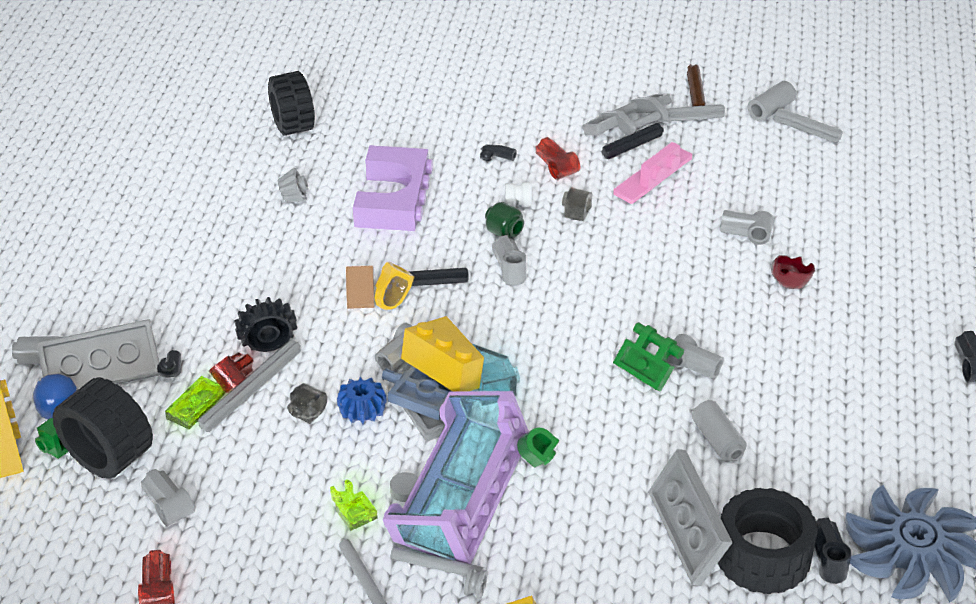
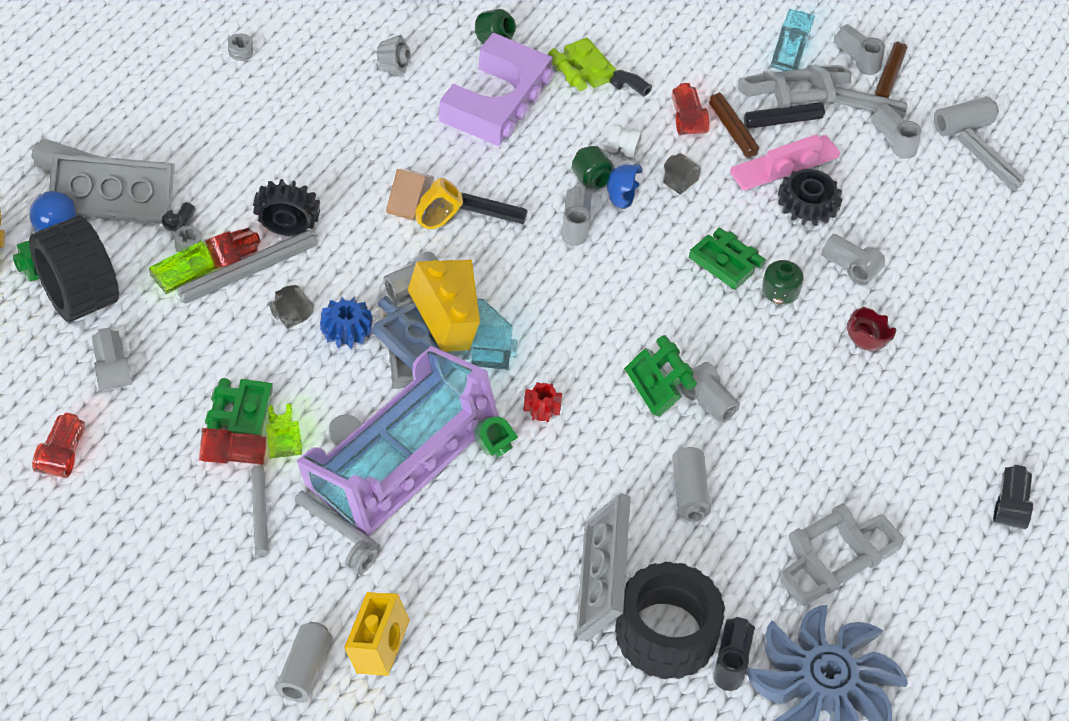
camera: 15 degrees right, 10 degrees up
none -> light grey bush [174,226,202,256]
none -> clear red piece [198,428,266,465]
none -> green plate [205,378,273,442]
none -> light grey bush [228,33,253,61]
none -> dark green head [474,9,516,45]
none -> red gear [523,382,563,422]
none -> lime plate [548,37,616,92]
none -> blue hair [607,163,643,209]
none -> green plate [688,227,767,290]
none -> reddish brown axle [709,92,760,158]
none -> dark green head [762,260,804,305]
none -> clear light blue slope [770,8,815,71]
none -> black gear [777,169,843,226]
none -> light grey bar [780,503,904,606]
none -> light grey piece [834,24,885,74]
none -> light grey piece [871,104,922,159]

